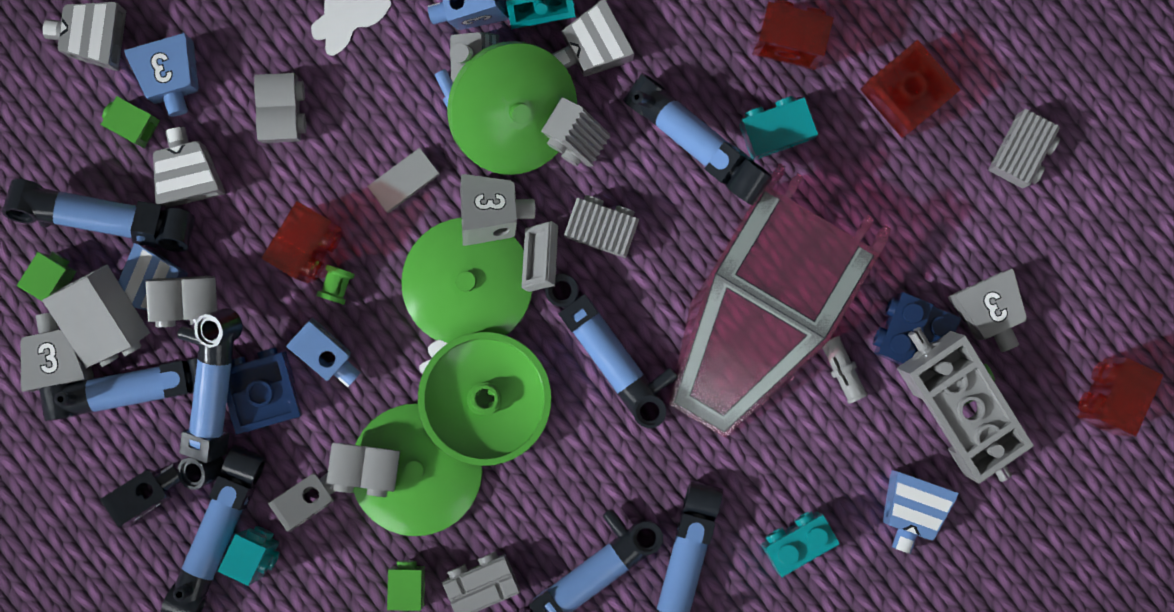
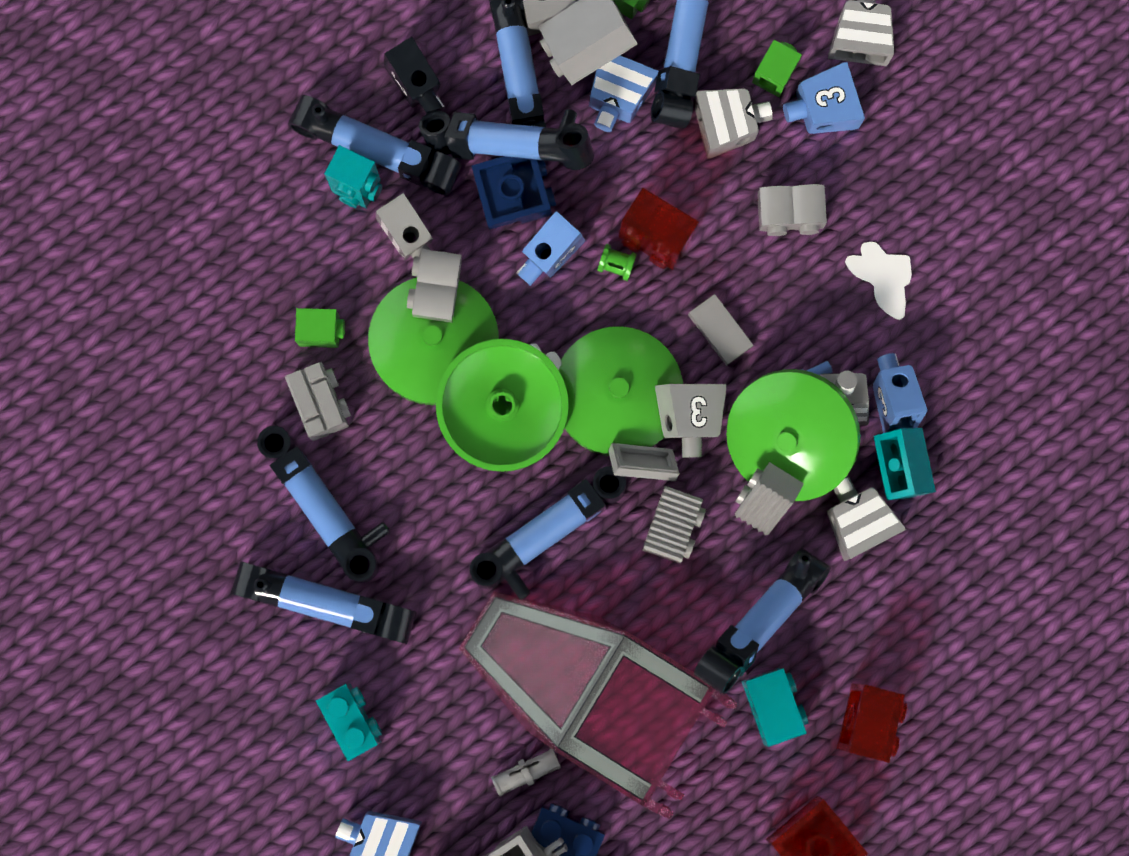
camera: 85 degrees right, 5 degrees down
light grey brick [145,276,217,327] -> none

